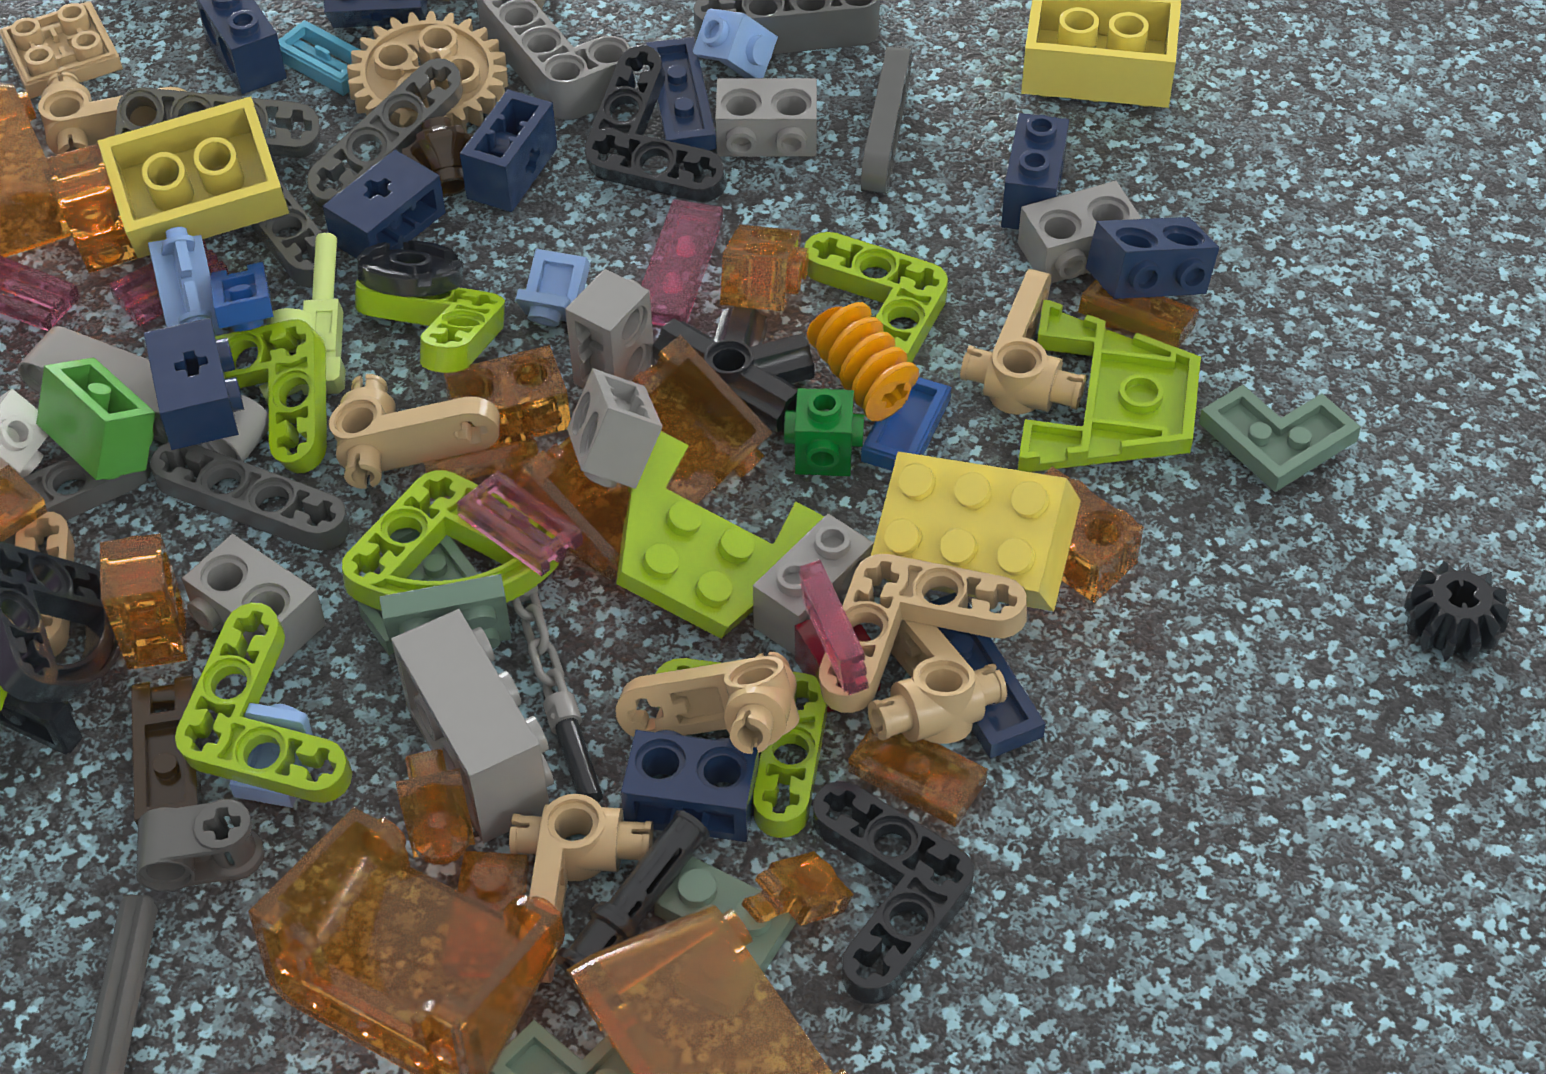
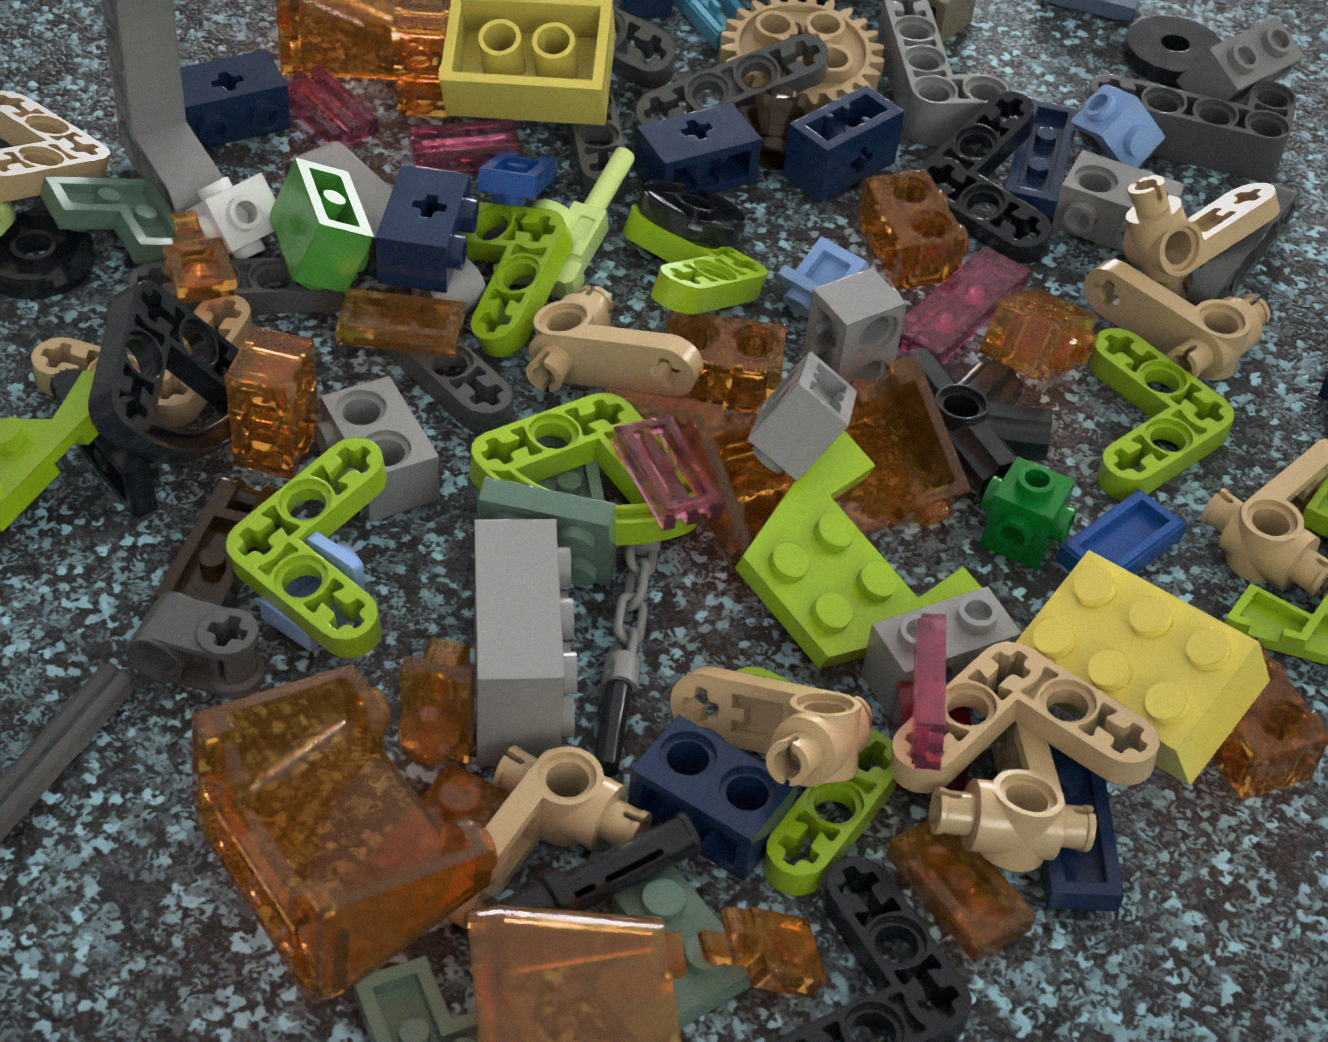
camera: 20 degrees right, 5 degrees down
light blue hinge [148,227,223,336] -> none
light orange piece [806,302,919,421] -> none
none -> clear orange plate [336,288,466,358]
none -> clear orange brick [858,169,969,290]
none -> tan piece [1084,259,1270,380]
none -> tan piece [1123,176,1280,299]

